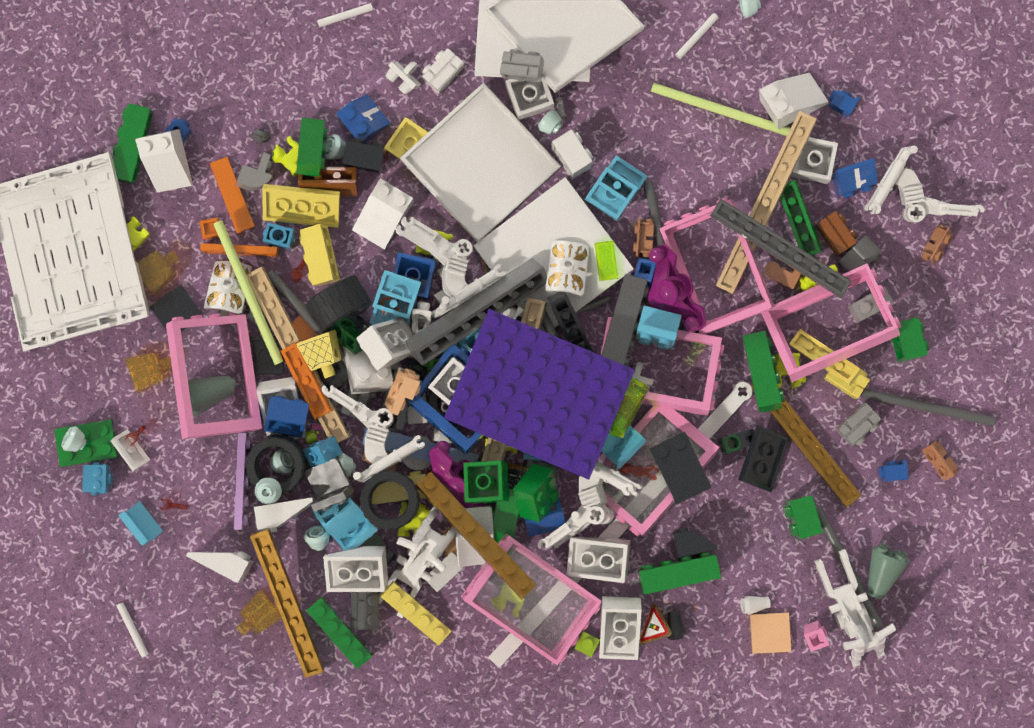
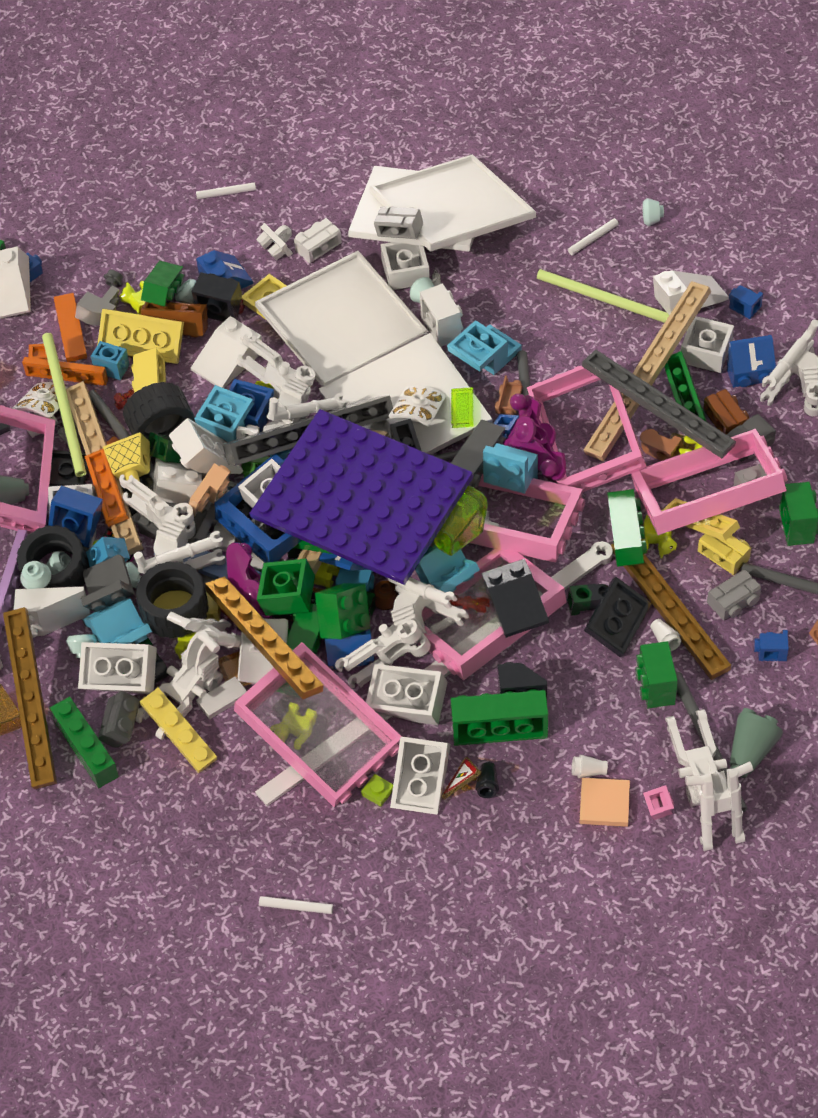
camera: 10 degrees right, 30 degrees down
none -> white cone [650,619,681,651]

